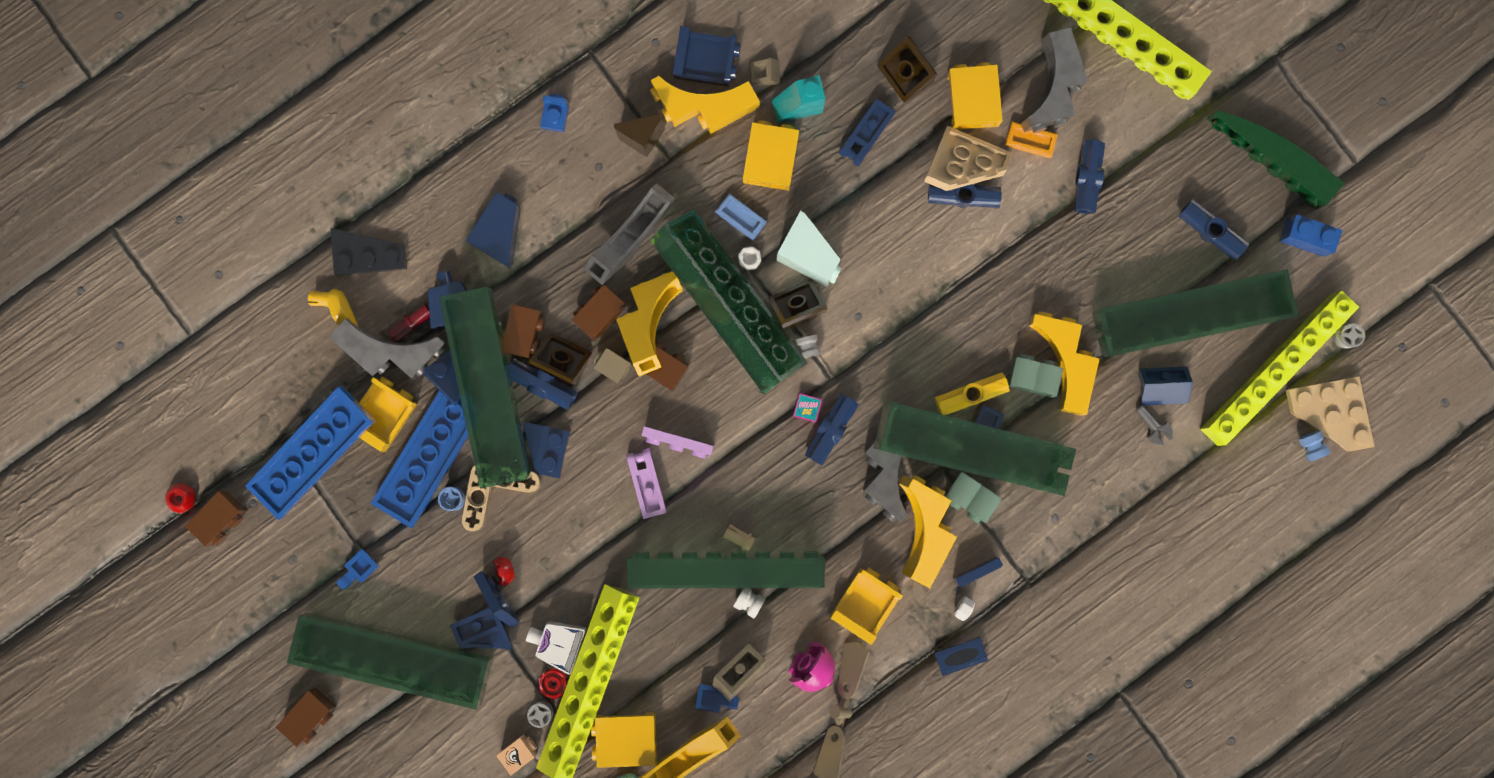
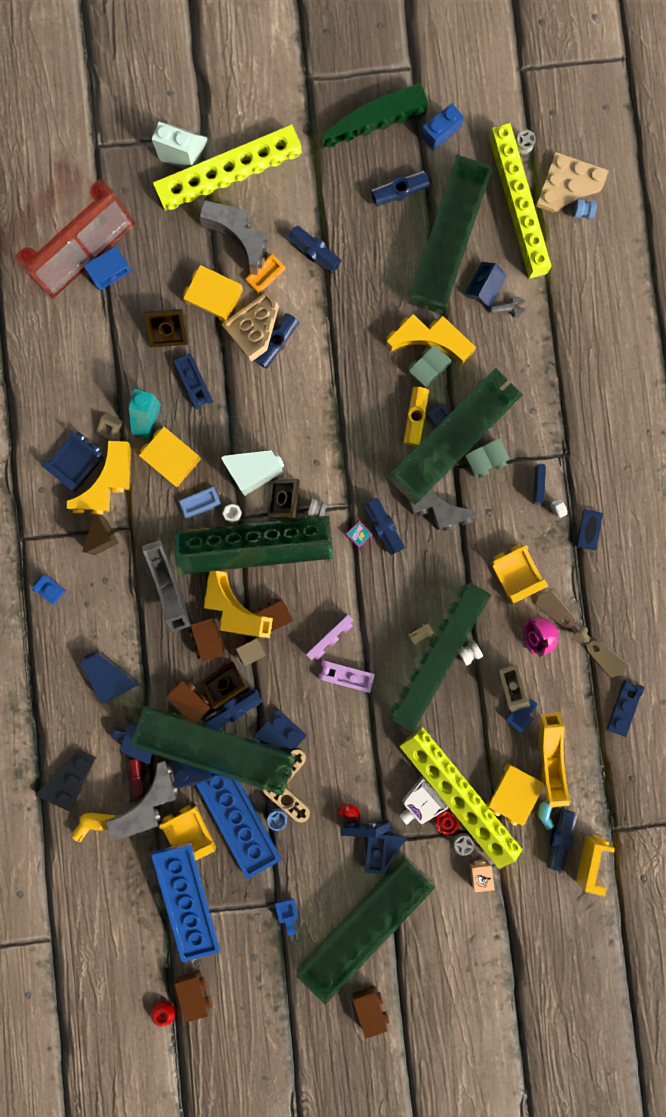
camera: 65 degrees left, 0 degrees up
yellow arch [899,475,957,588] -> none

